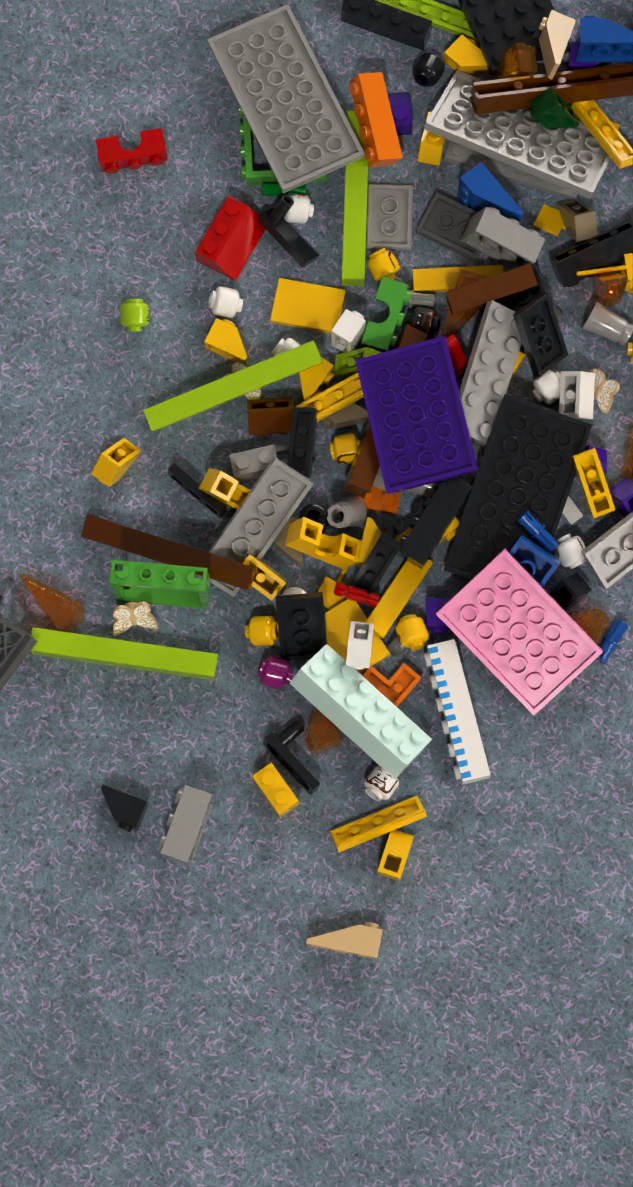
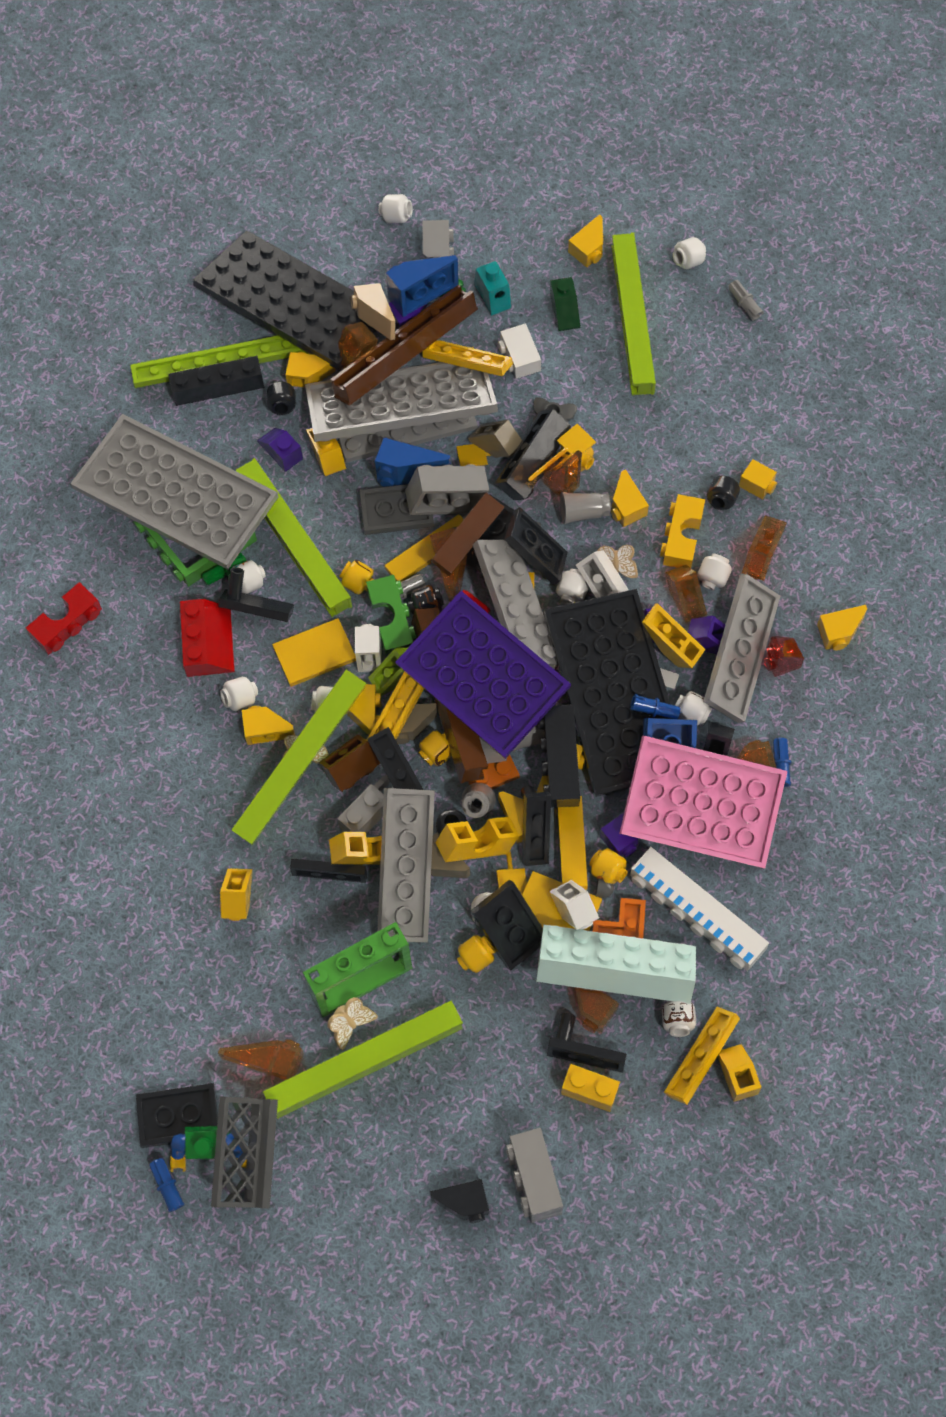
camera: 35 degrees left, 10 degrees down
reddish brown tile [81,514,257,590] -> none
lime head [120,299,149,332] -> none
yellow slope [242,554,286,601] -> none
magenta head [257,655,293,690] -> none
tan slope [306,922,383,960] -> none
red axle [334,582,380,607] -> none
orange brick [349,72,403,168] -> none
light grey tile [366,184,413,251] -> none
dark green slope [529,87,579,129] -> none

